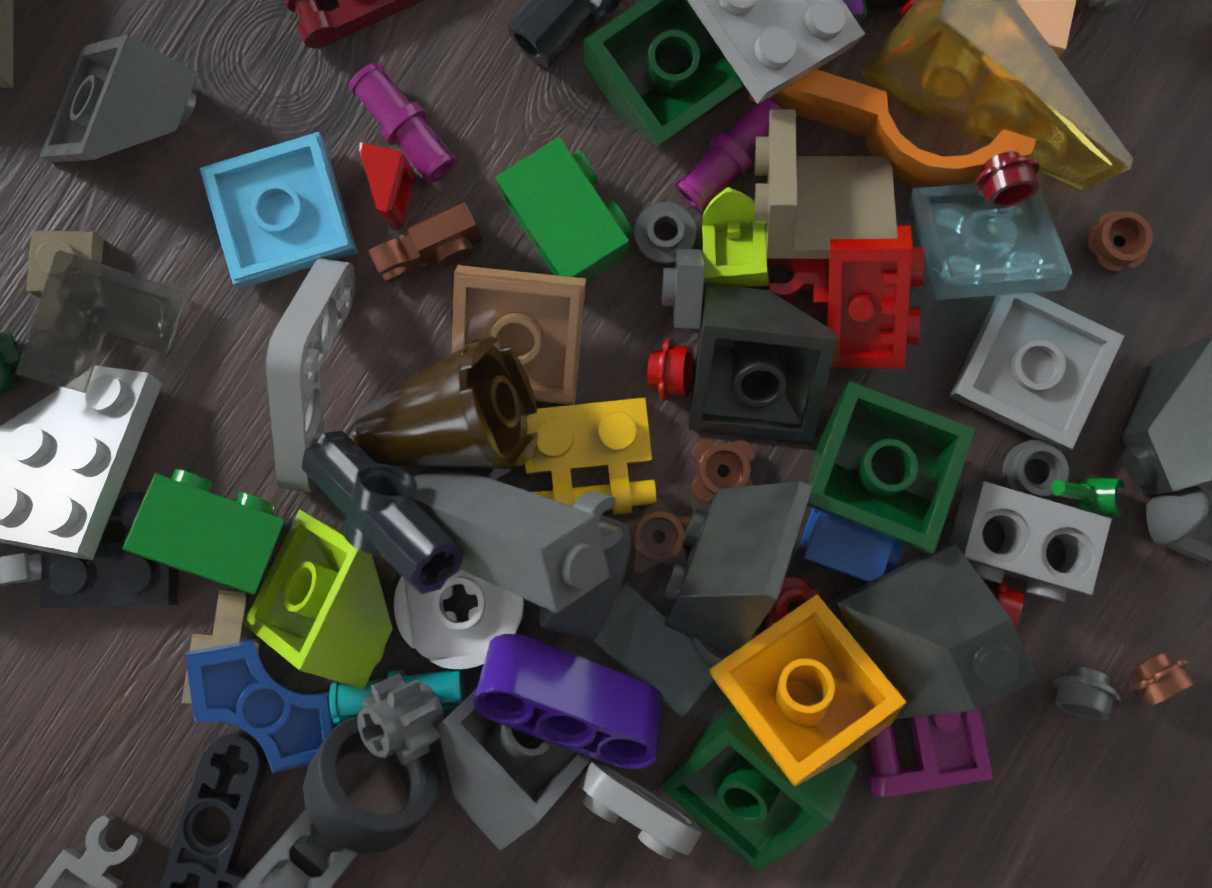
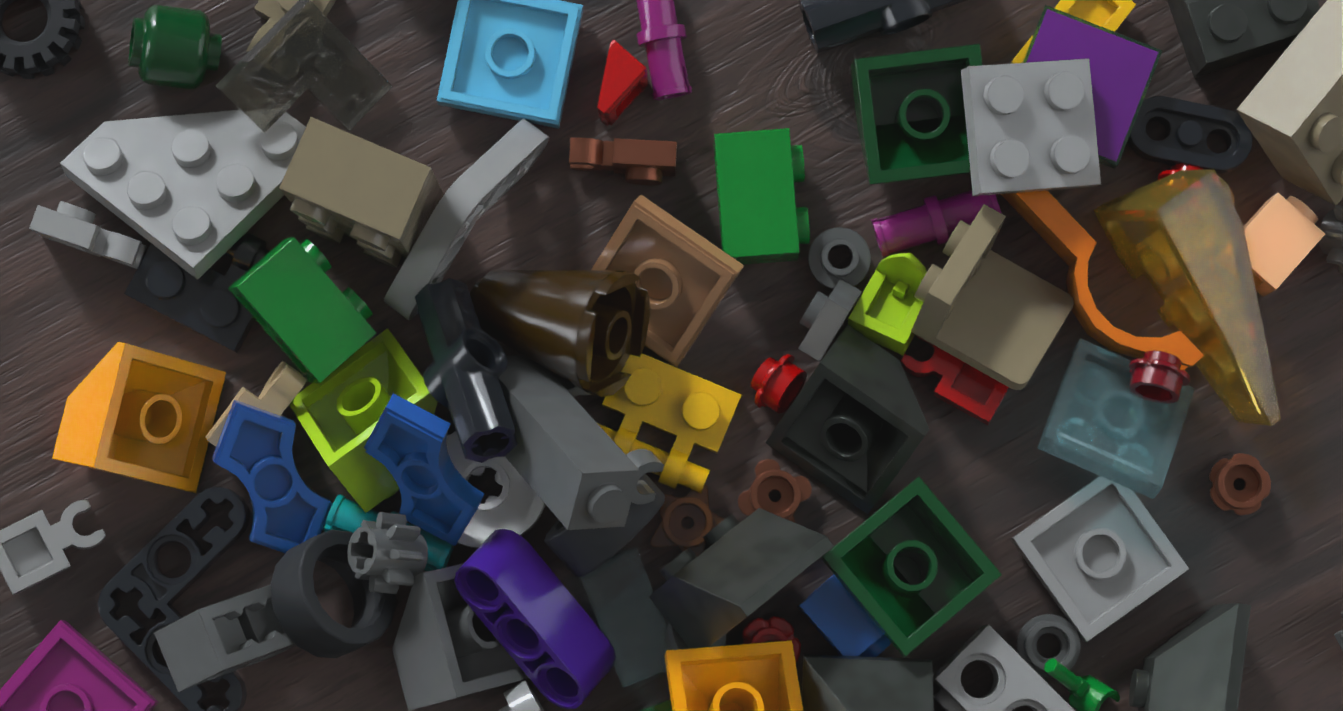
camera: 25 degrees right, 0 degrees up
red bracket [828,226,925,369] -> none
none -> light orange slope [52,342,226,493]
none -> dark tan brick [279,117,444,268]
none -> blue tile [364,393,485,546]

